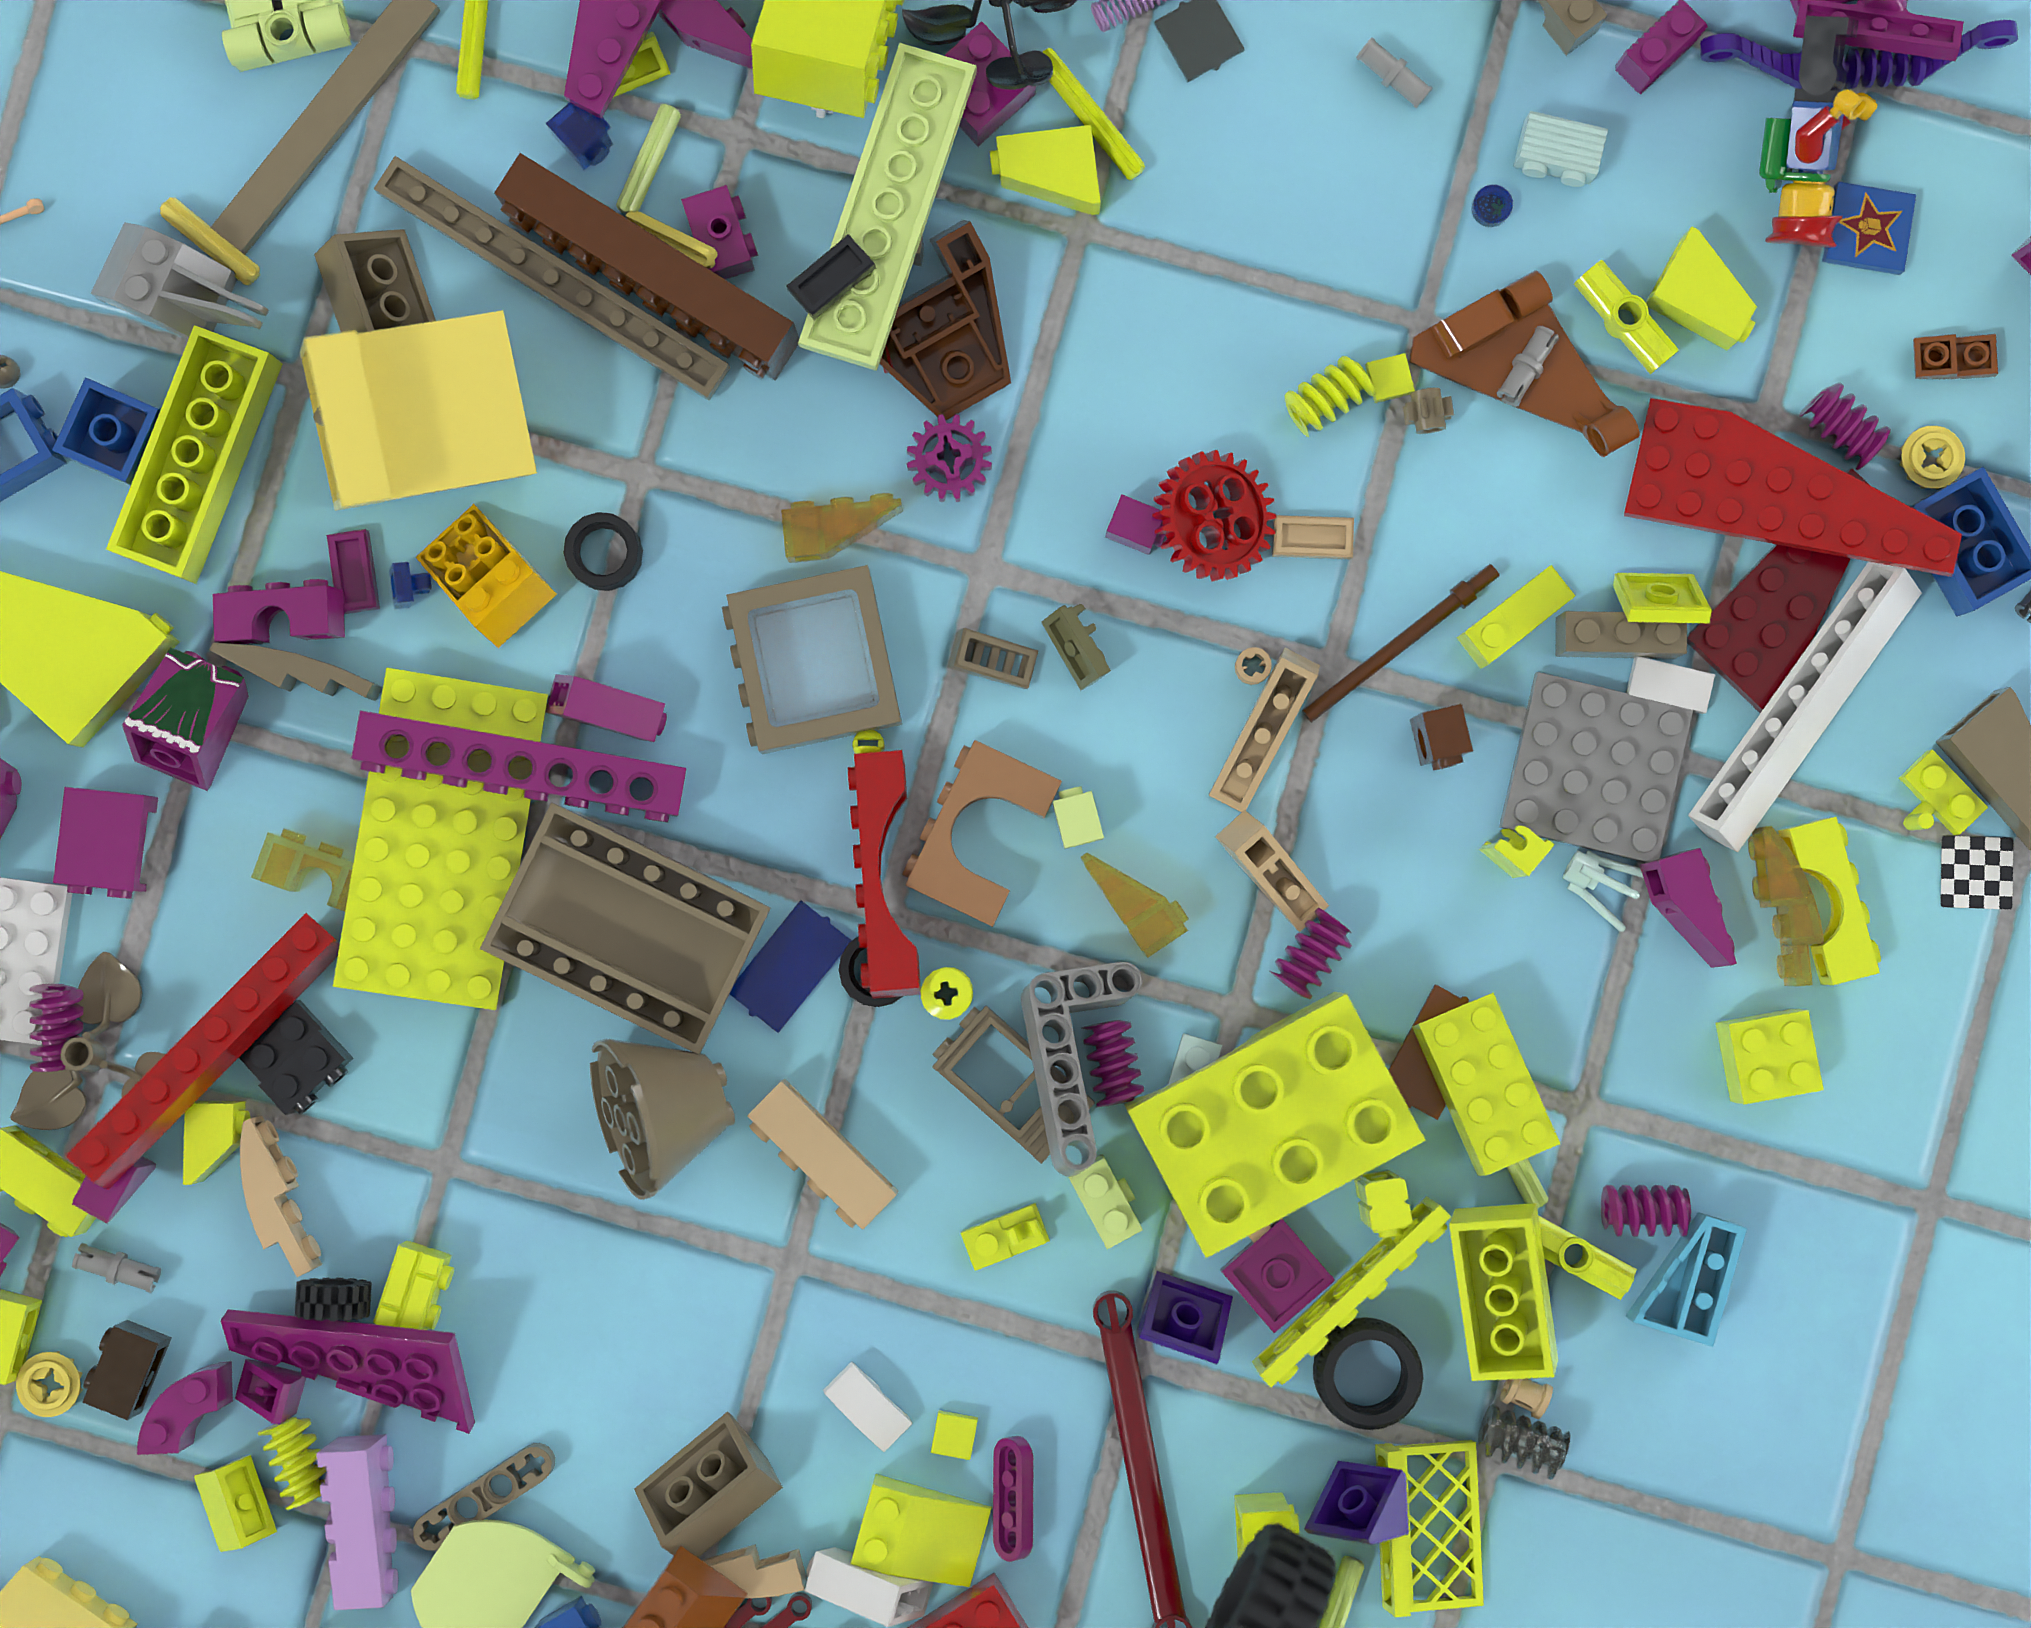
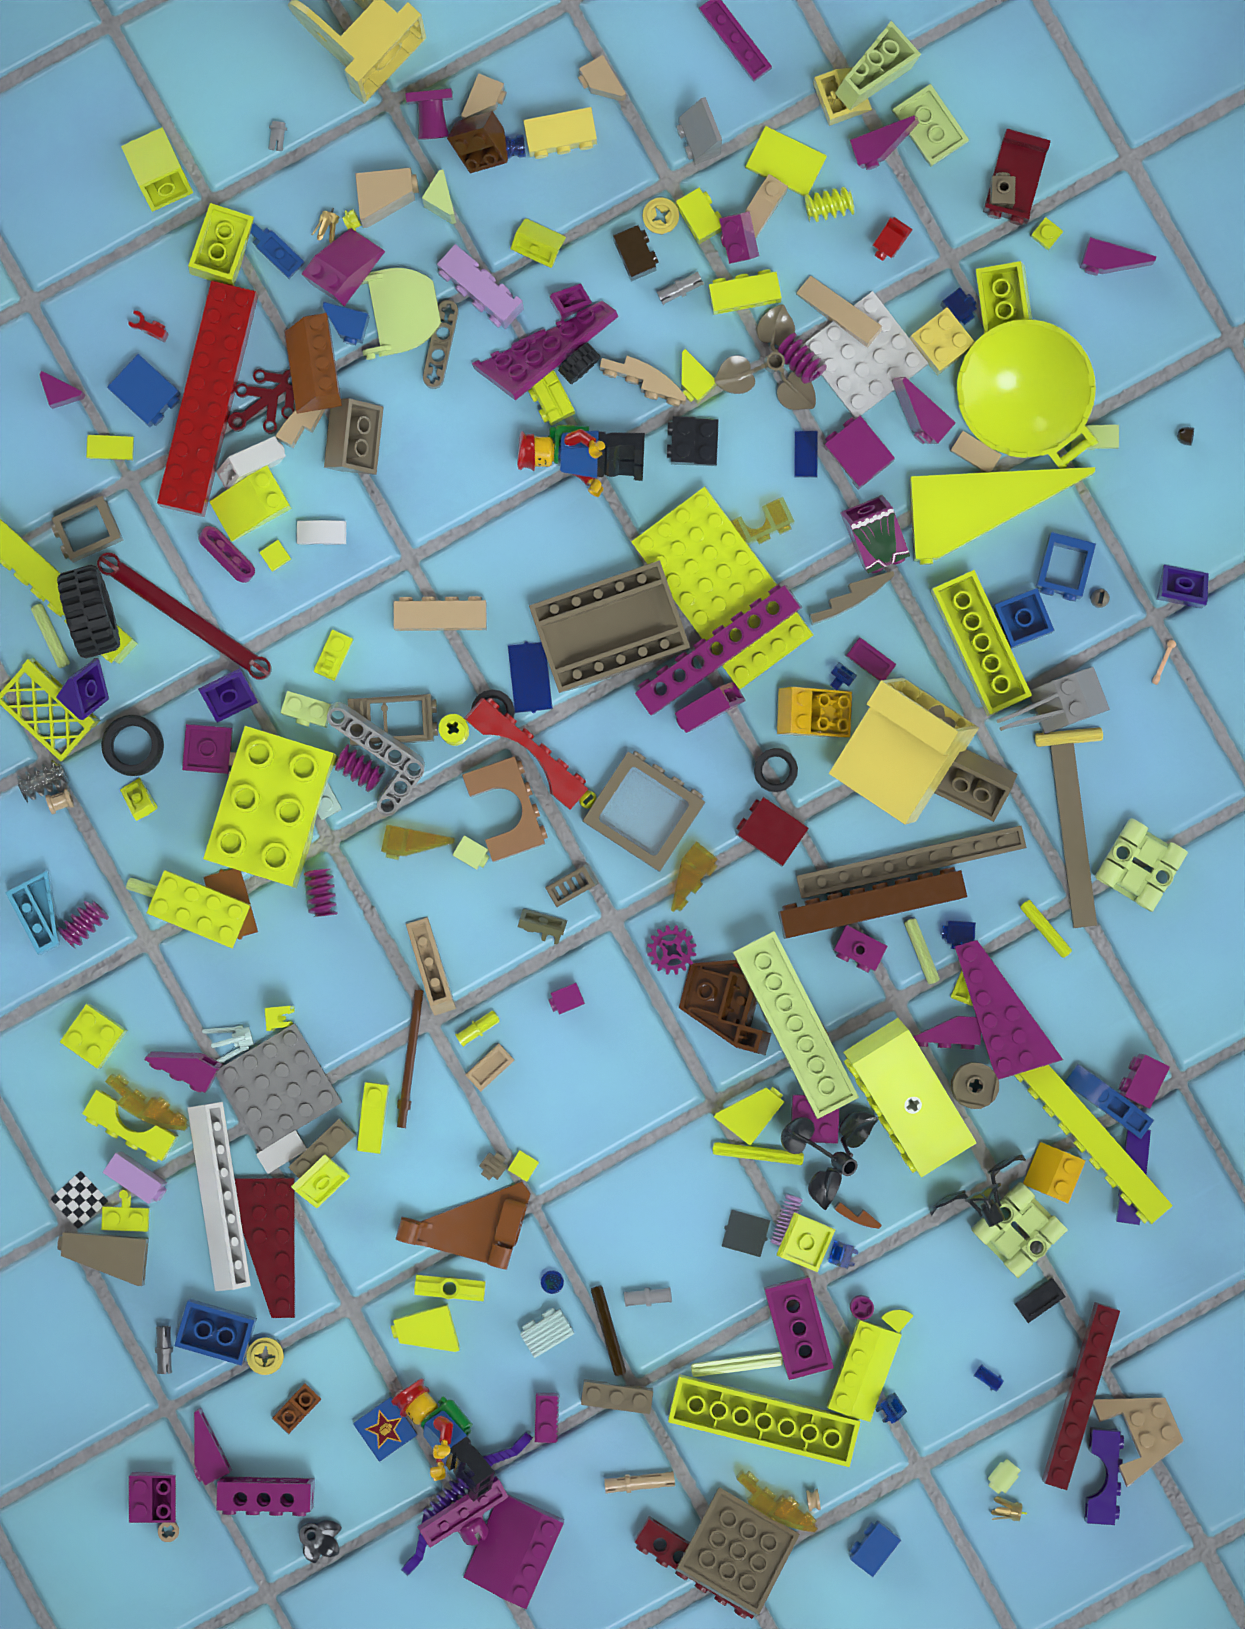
camera: 135 degrees right, 0 degrees up
red brick [65,913,340,1190] -> none
magenta slope [72,1156,156,1224] -> none
magenta brick [137,1361,233,1455] -> none
magenta arch [212,579,345,645] -> none
neon yellow piece [257,1417,327,1510] -> none
dark tan cone [590,1039,735,1200] -> none
light yellow axle [625,211,718,269] -> none
black tile [786,234,876,320] -> none
red gear [1152,450,1277,582] -> none
tan slope [1215,810,1329,932] -> none
tan bush [1235,647,1272,685] -> none
neon yellow plate [1252,1196,1451,1387] -> none
neon yellow piece [1284,356,1376,438] -> none
neon yellow brick [1354,1170,1413,1238] -> none
reddish brown brick [1410,704,1473,771] -> none
neon yellow brick [1449,1203,1558,1381] -> none
light grey pin [1496,326,1559,406] -> none
neon yellow piece [1538,1215,1637,1300] -> none
red wing [1624,398,1962,577] -> none
magenta piece [1799,383,1890,470] -> none
none -> lavender brick [102,1151,167,1204]
none -> neon yellow slope [120,778,158,821]
none -> neon yellow axle [455,1011,500,1047]
none -> piece [517,425,645,497]
none -> dark brown axle [591,1285,626,1376]
none -> dark red brick [736,797,809,867]
none -> clear blue tile [794,431,818,478]

